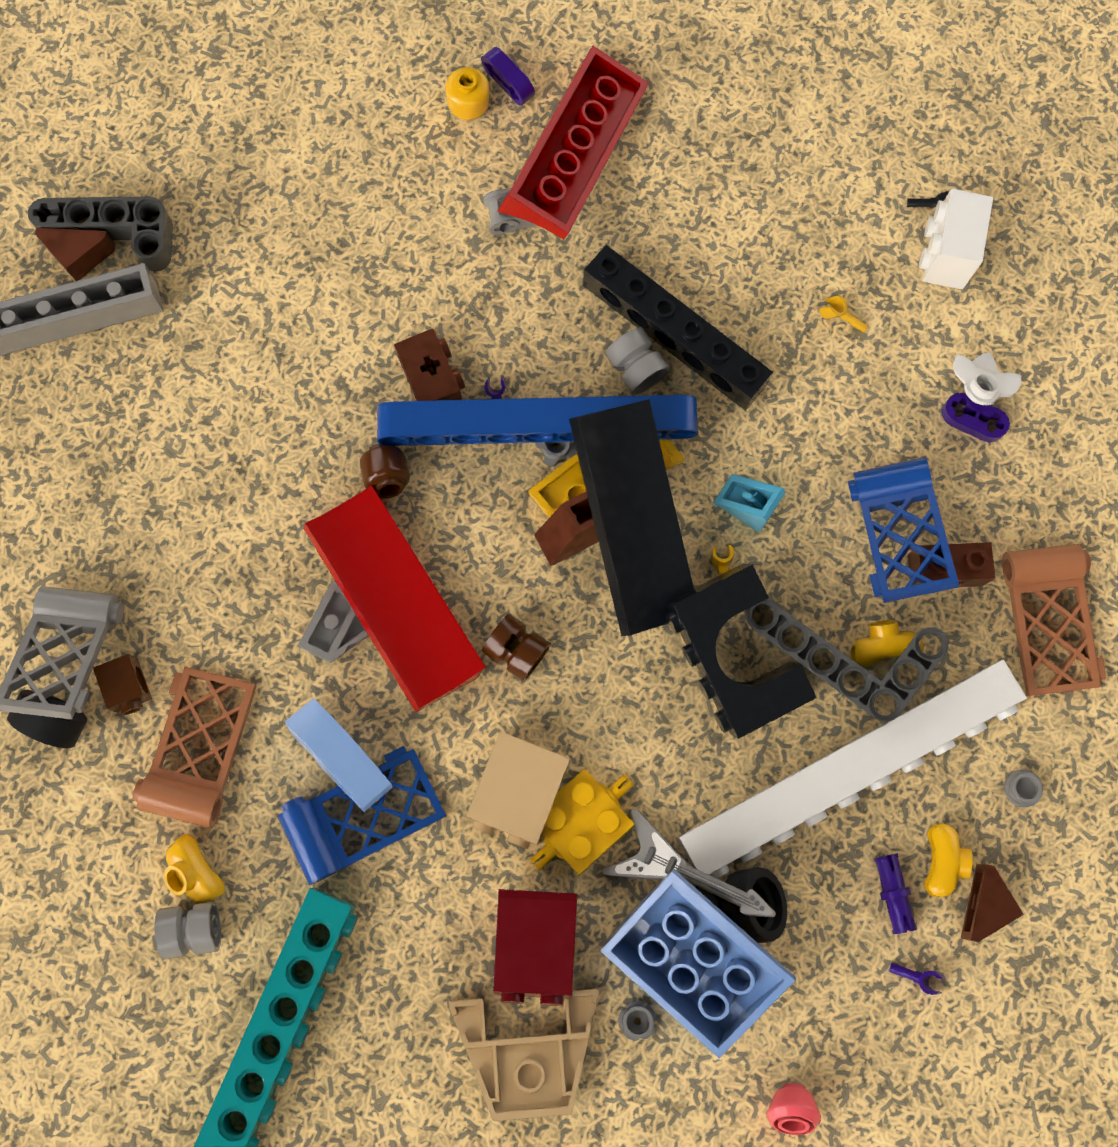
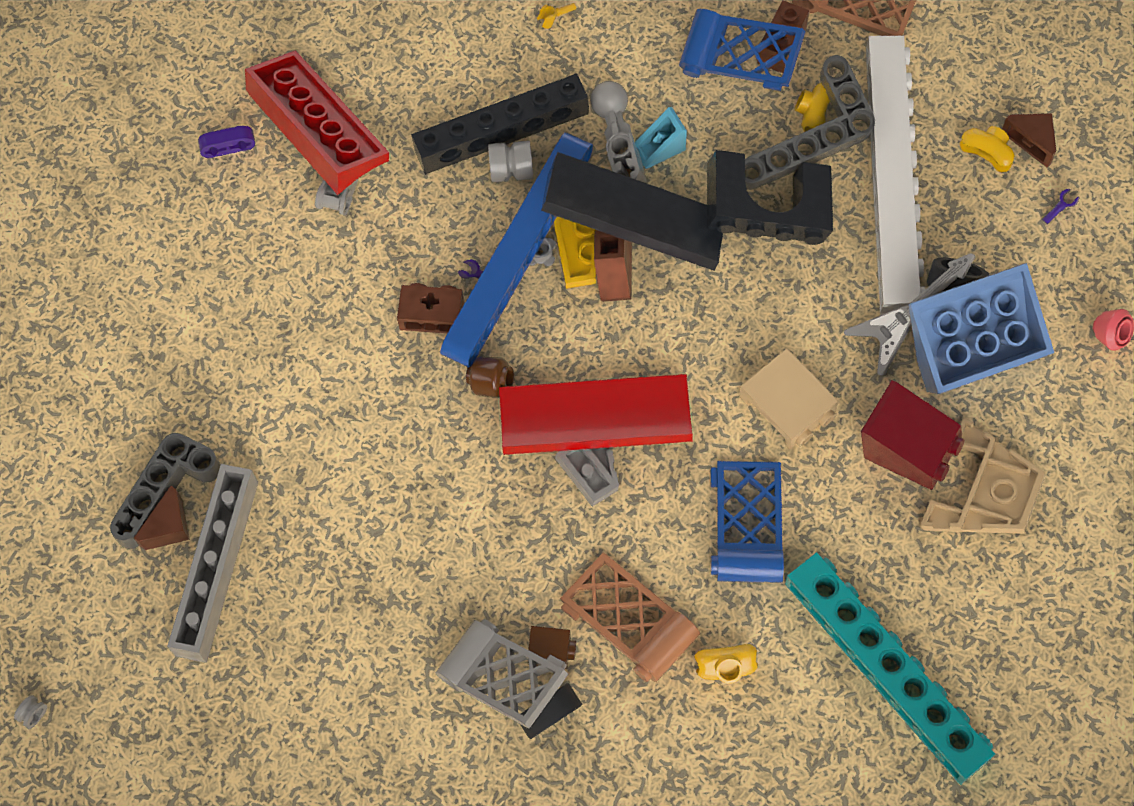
camera: 55 degrees left, 10 degrees down
light grey wheel [154,901,221,960] -> none
light blue slope [285,698,393,812] -> none
yellow head [445,67,490,120] -> none
reddish brown wheel [482,613,551,682] -> none
yellow plate [529,768,635,876] -> none
light grey plate [618,1001,656,1041] -> none
yellow hand [711,545,734,575] -> none
dark purple pin [874,853,917,934] -> none
light grey plate [1004,770,1043,807] -> none
none -> light grey beam [590,81,647,183]

